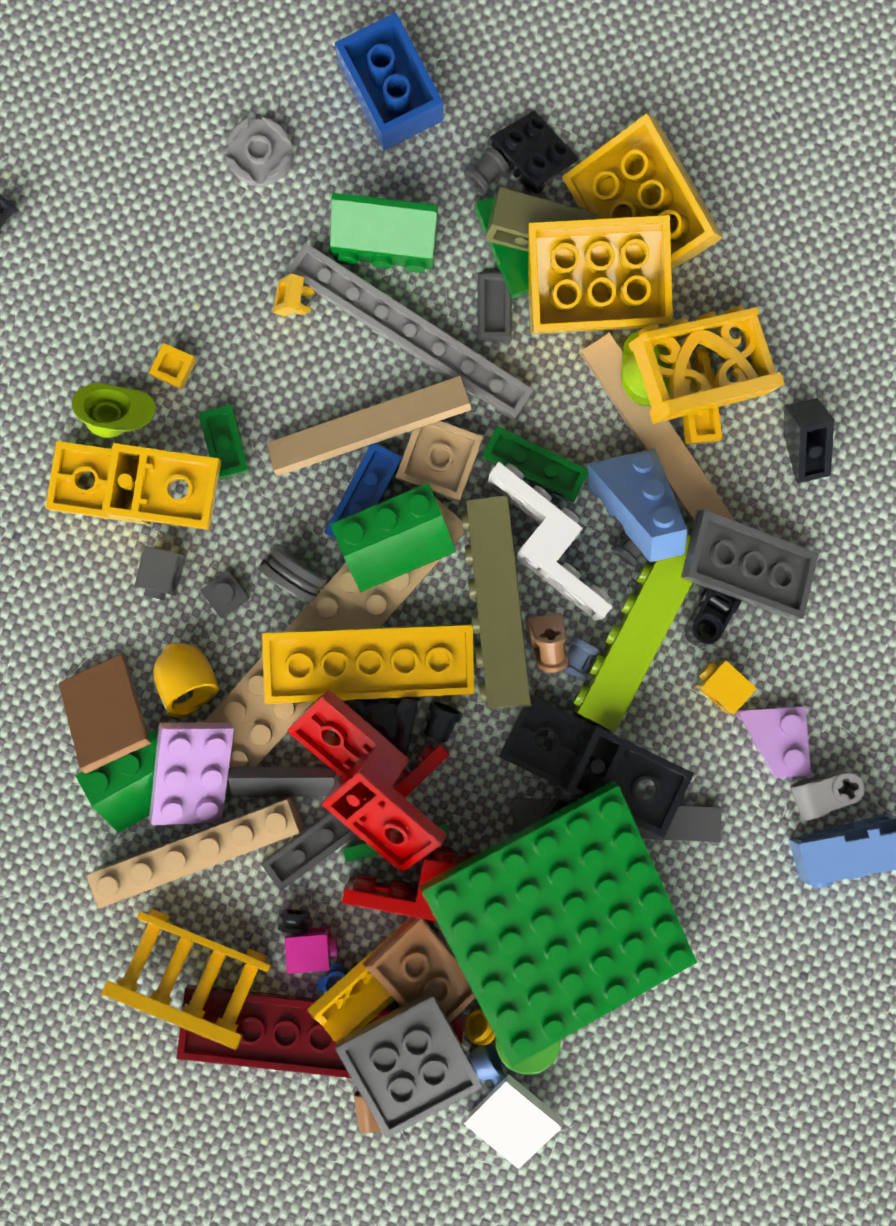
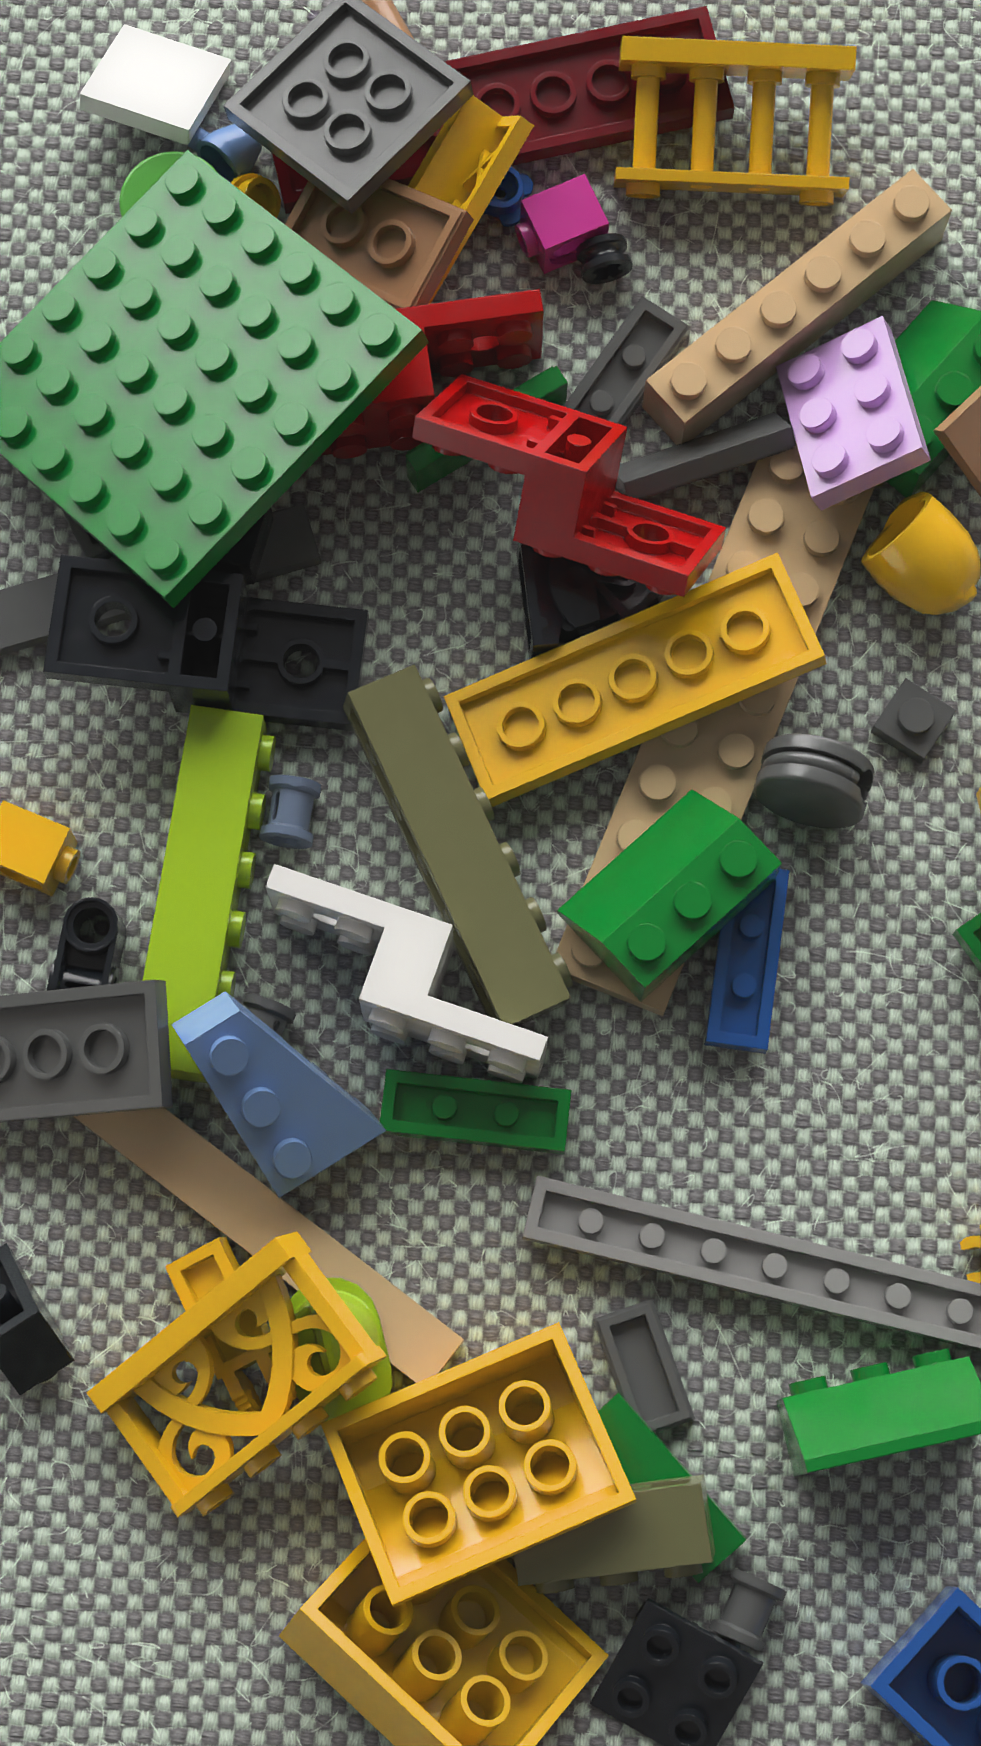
camera: 165 degrees right, 10 degrees down
tan tile [267,376,472,476] -> none
red plate [393,743,449,798] -> none
tan plate [396,421,483,502] -> none
black piece [424,701,463,742] -> none
medium nougat piece [526,613,569,673] -> none

